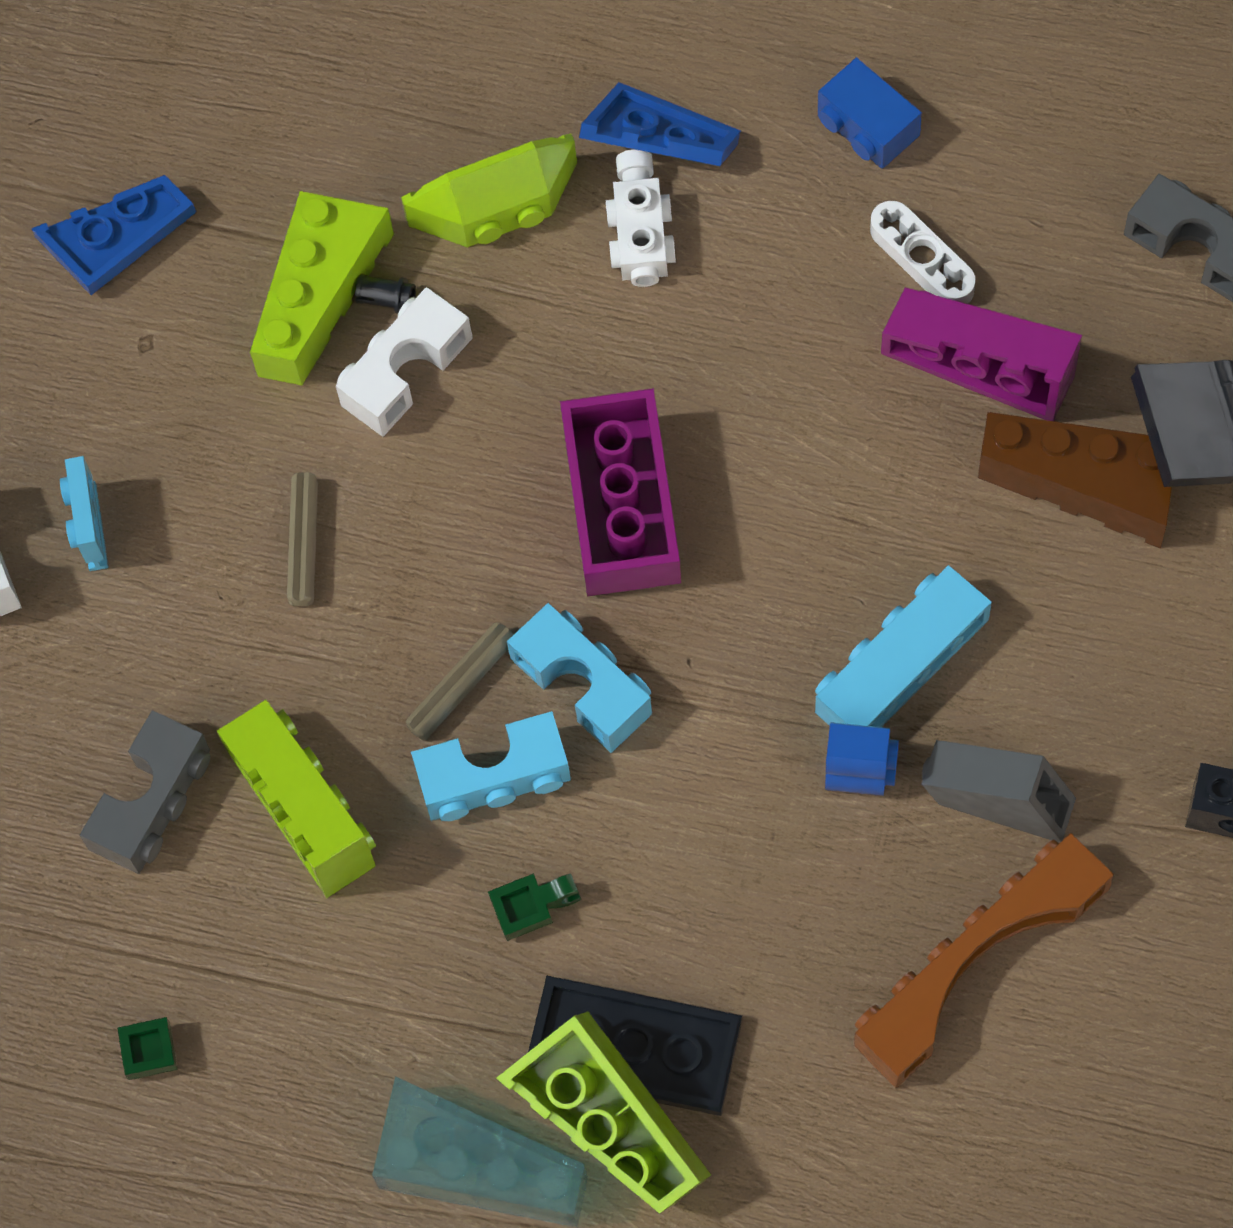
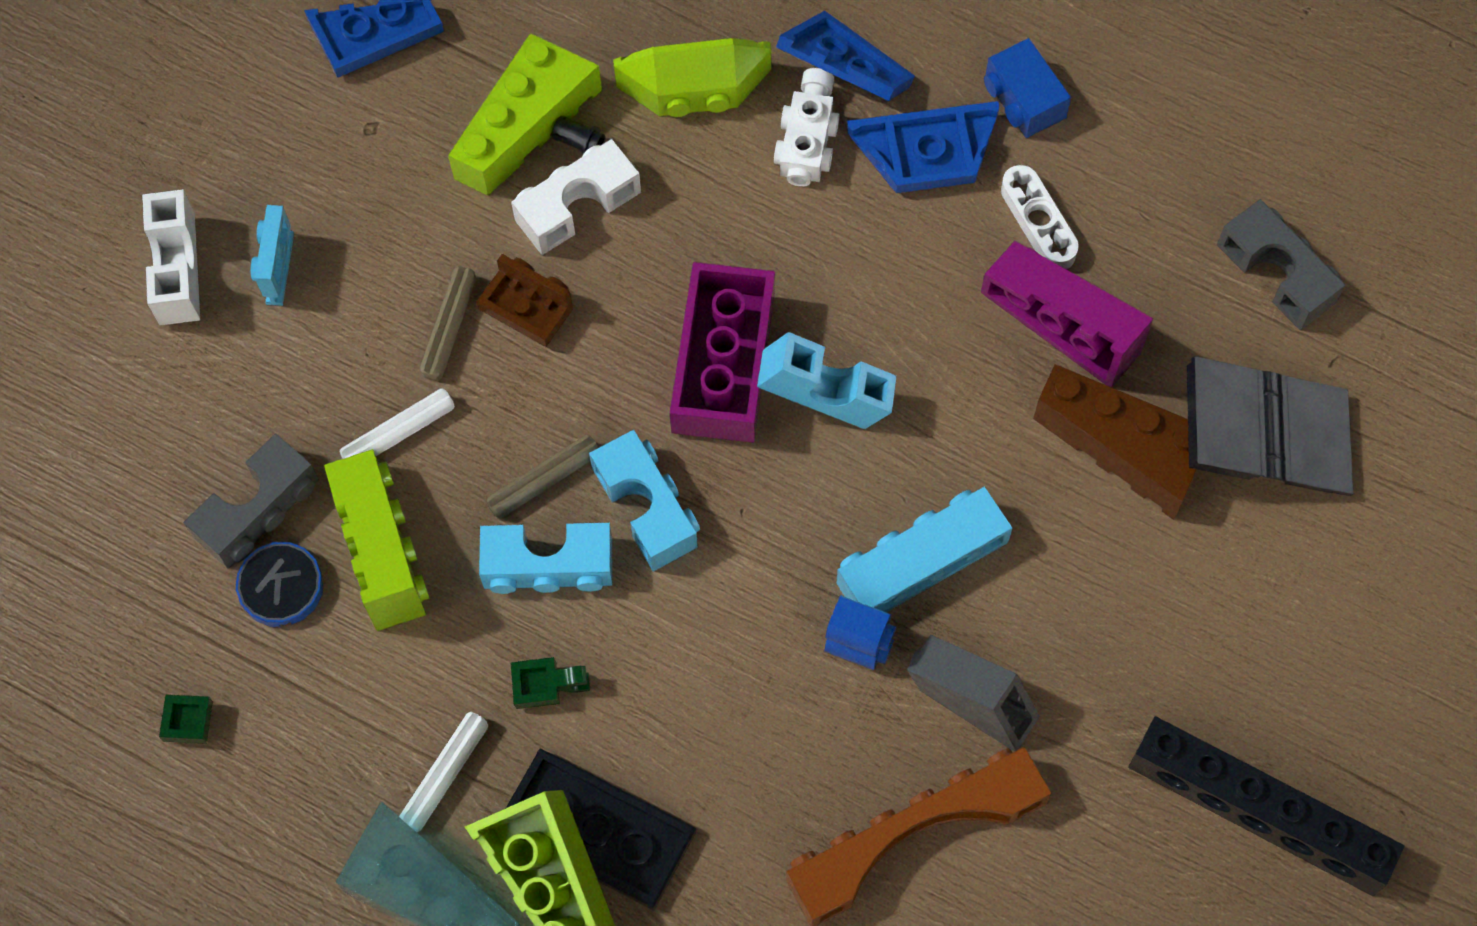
camera: 10 degrees right, 0 degrees up
none -> black tile [236,542,323,627]
none -> white axle [339,389,454,459]
none -> white axle [399,712,488,832]
none -> reddish brown bracket [476,254,573,347]
none -> medium azure arch [757,332,896,429]
none -> blue wing [847,101,1000,193]

